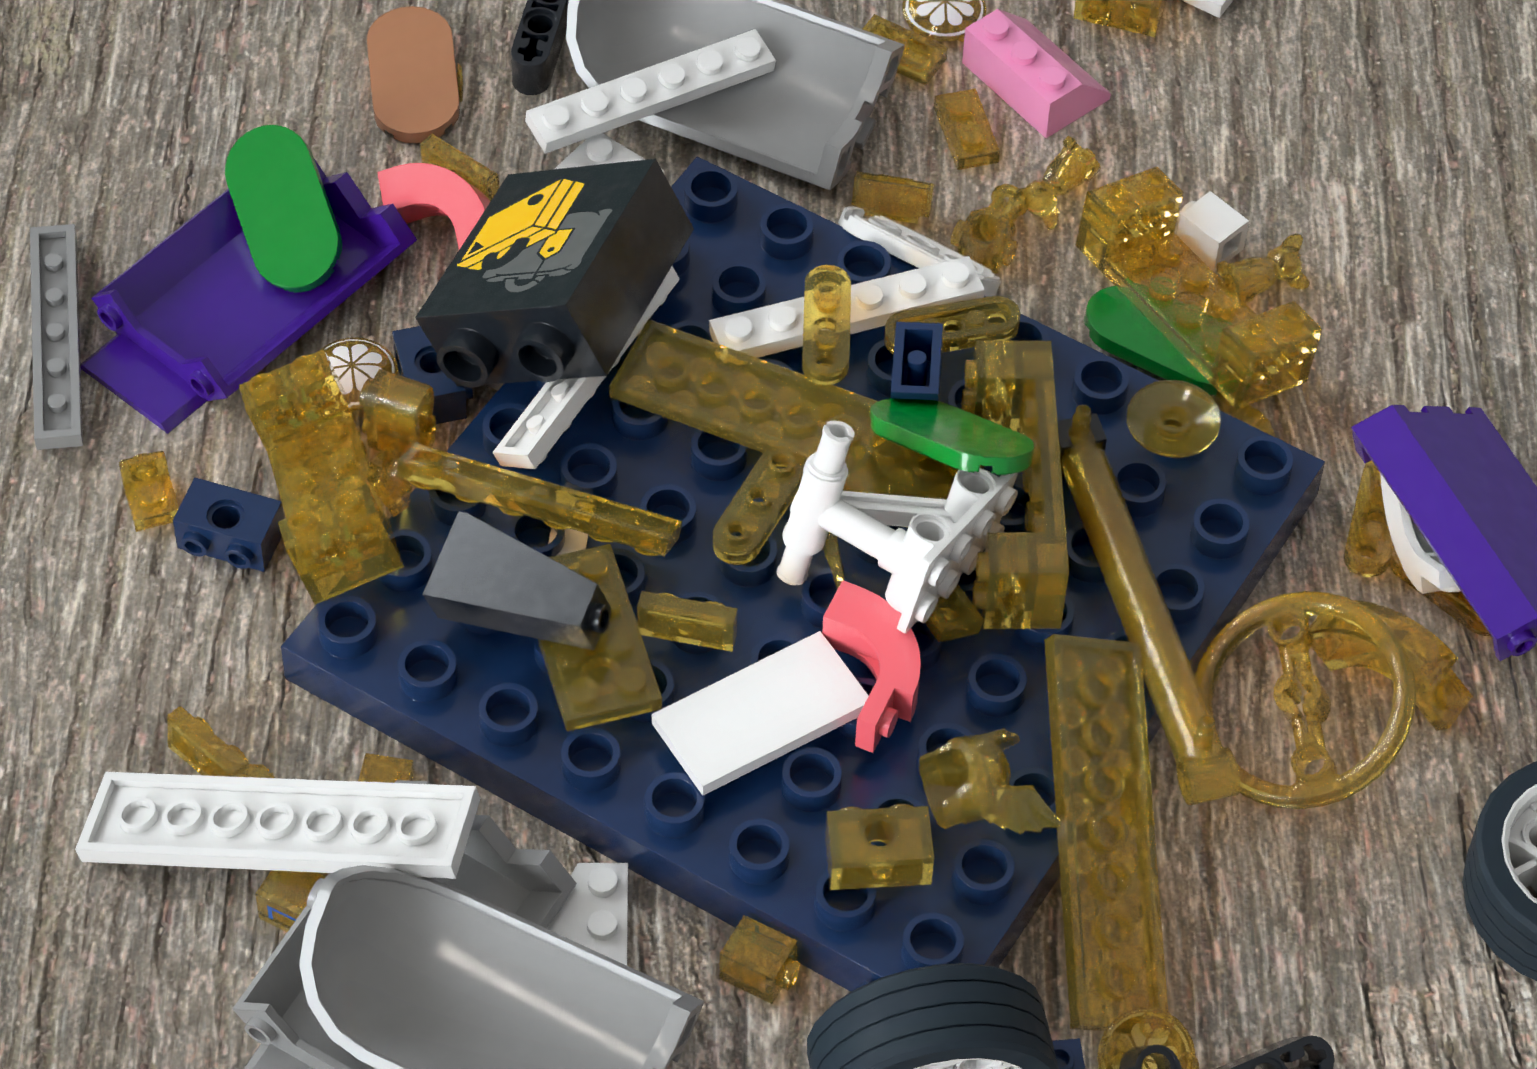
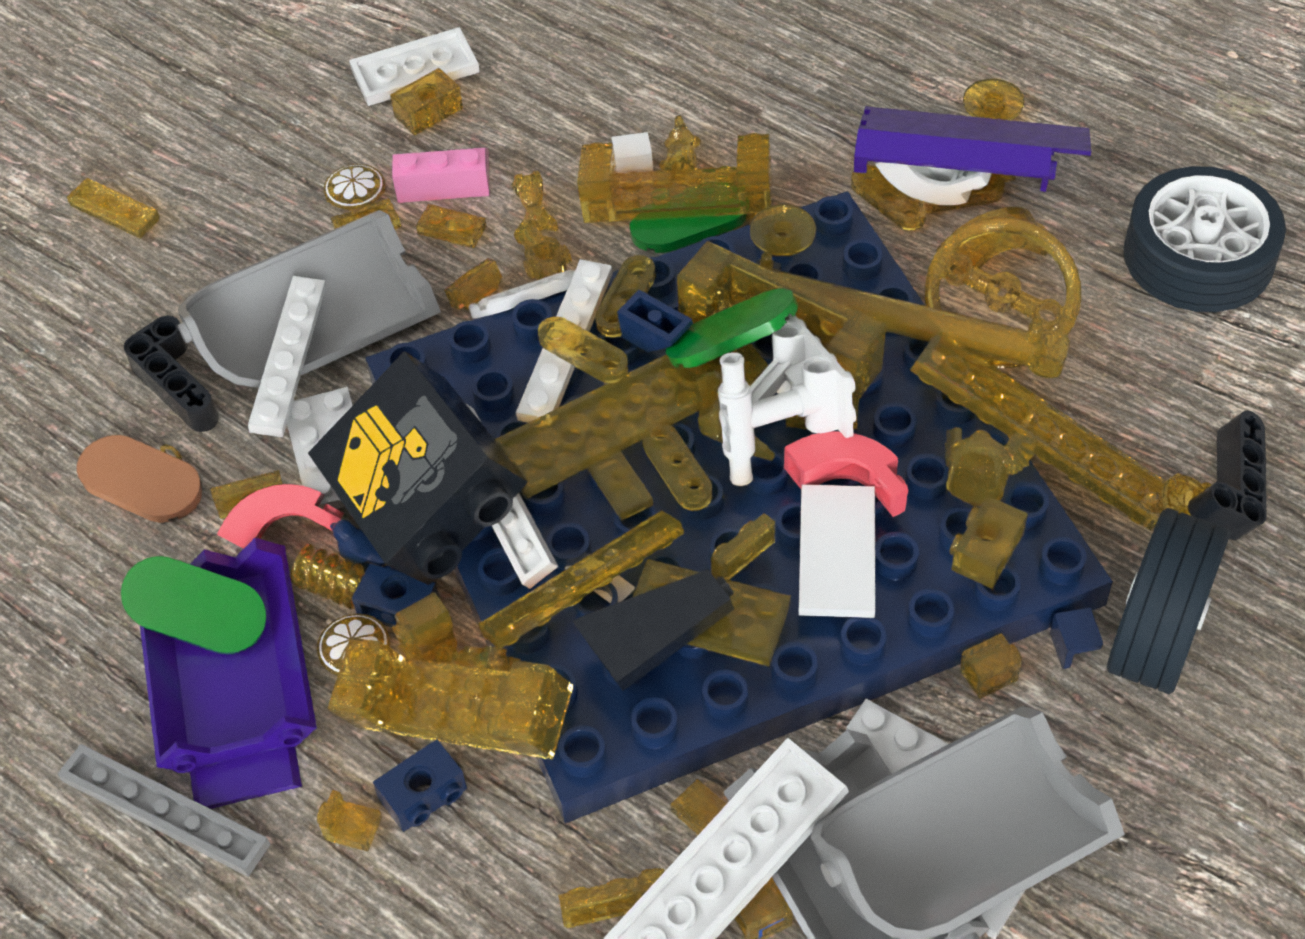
camera: 50 degrees left, 0 degrees up
none -> clear yellow piece [290,543,364,610]
none -> clear yellow plate [587,448,653,520]

